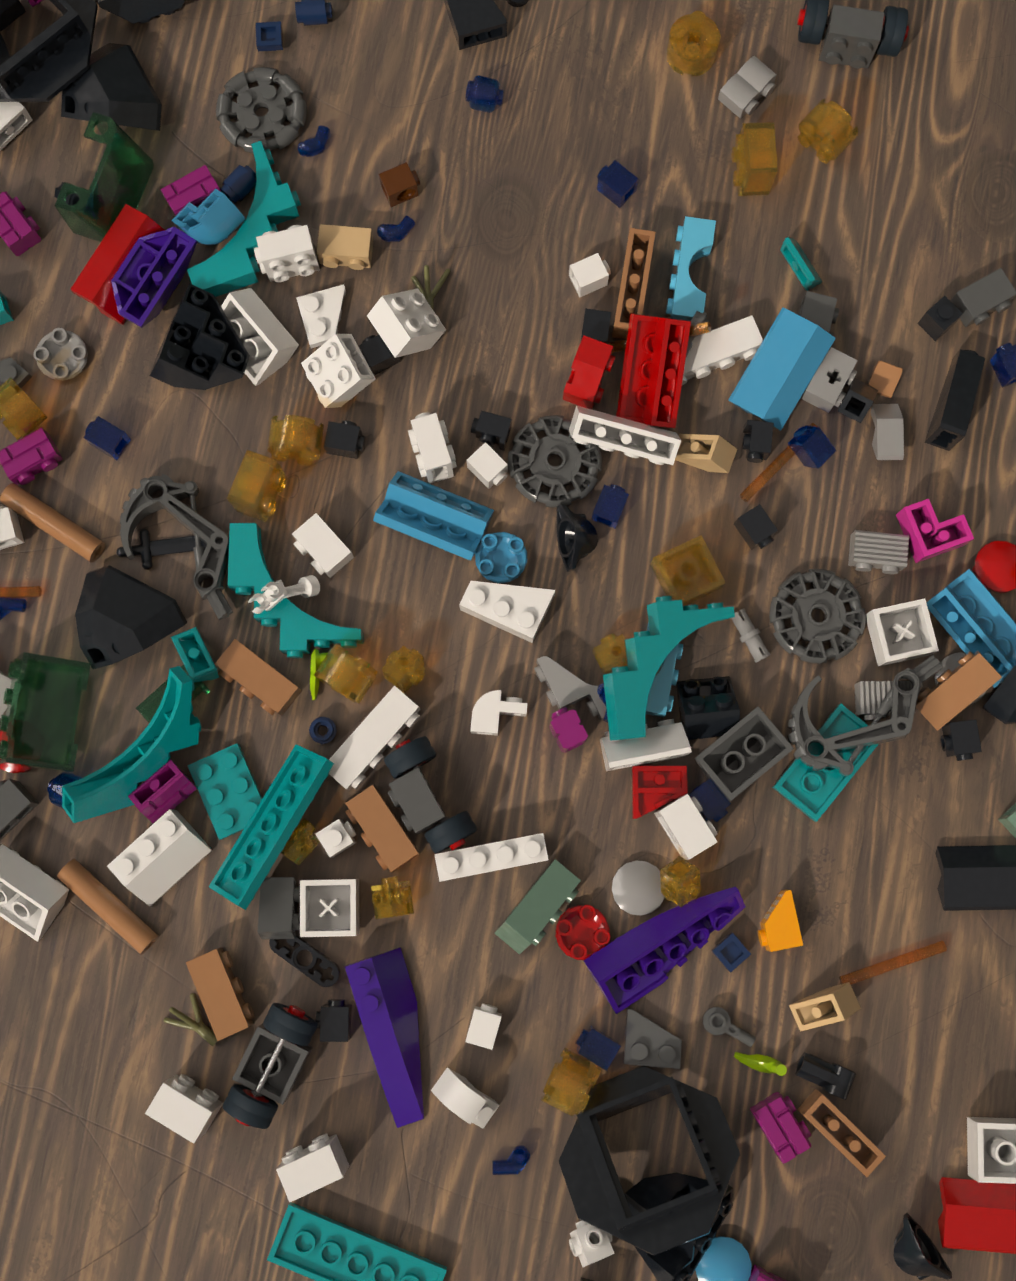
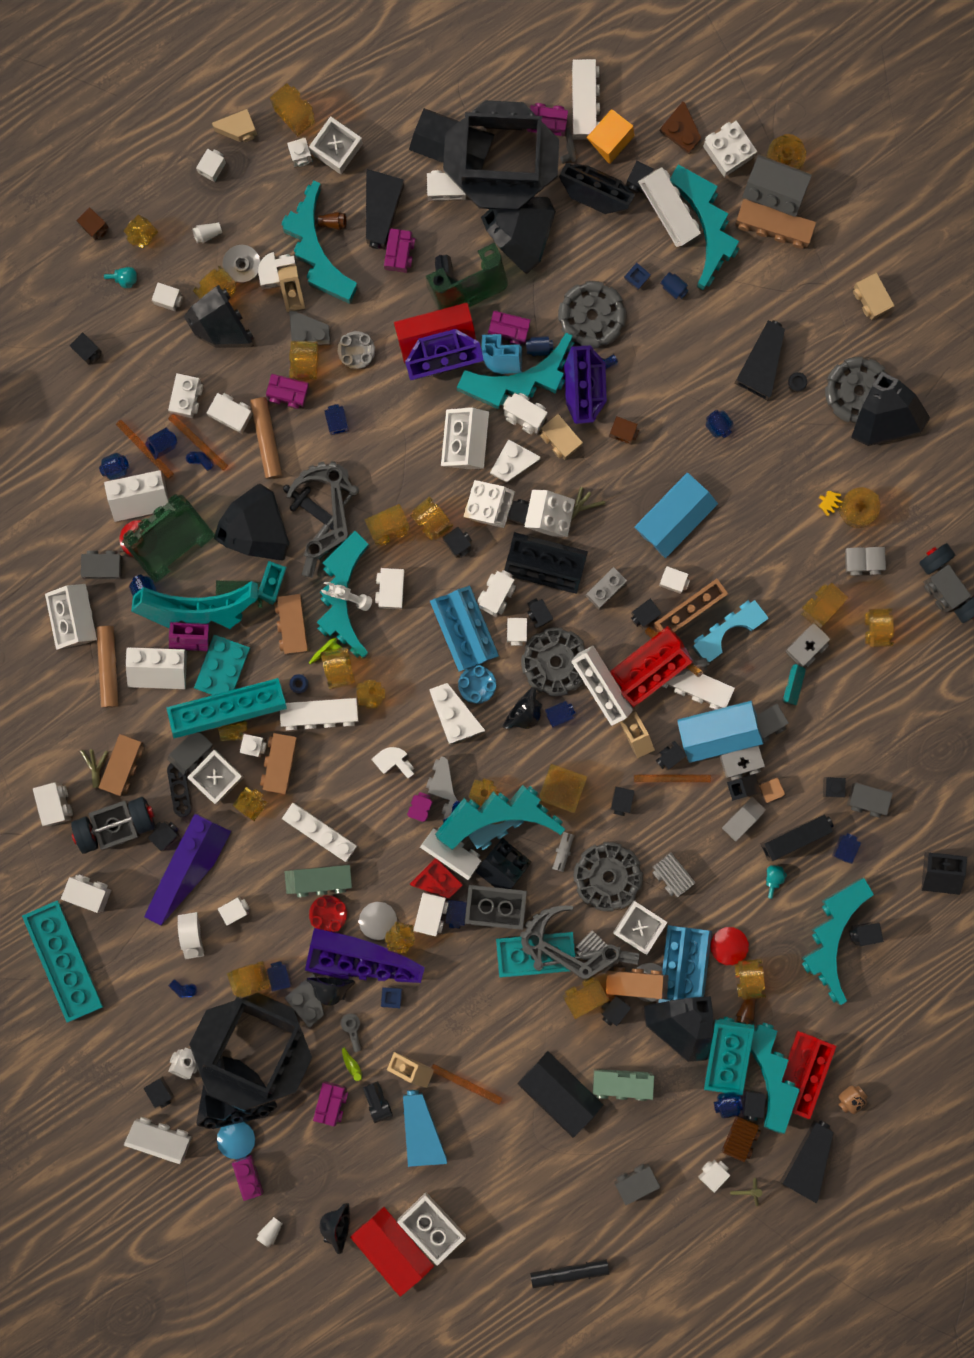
camera: 45 degrees right, 5 degrees up
black brick [149,283,250,390] -> none
clear blue arm [377,215,415,242] -> none
brick [384,736,477,854] -> none
red brick [563,335,616,409] -> none
clear blue brick [597,160,638,208] -> none
light orange slope [758,889,803,952] -> none
clear blue brick [788,425,836,469] -> none
medium nougat brick [797,1089,886,1177] -> none
dark pink brick [896,499,974,563] -> none
none -> black hat [307,977,355,1006]
none -> dark azure slope [403,1090,447,1167]
none -> black slope [504,532,588,594]
none -> clear yellow brick [563,978,609,1019]
none -> dark purple wedge [564,345,607,424]
none -> light grey brick [586,567,627,609]
none -> dark azure slope [634,473,718,558]
none -> teal piece [766,865,787,899]
none -> light grey brick [785,623,830,667]
none -> yellow piece [818,491,841,516]

